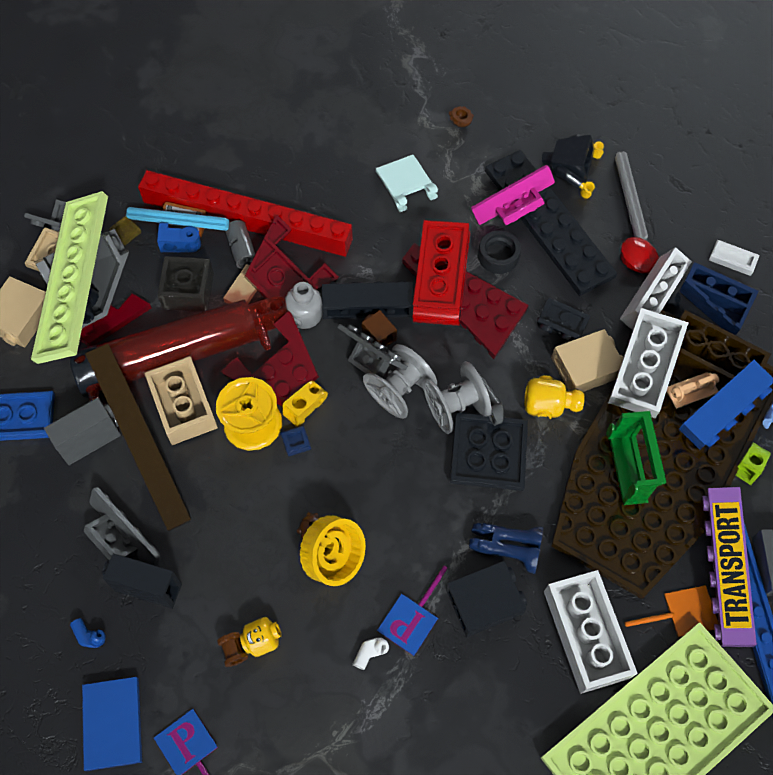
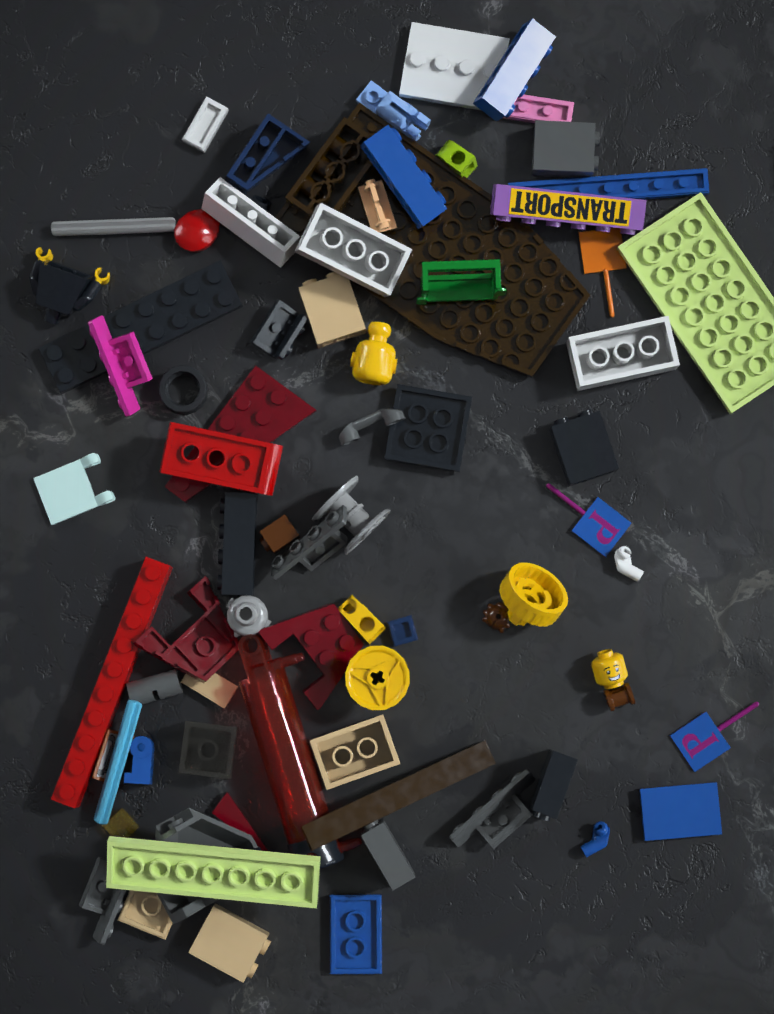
camera: 85 degrees left, 20 degrees up
light grey piece [423,361,492,434] -> none
dark blue piece [469,523,544,574] -> none

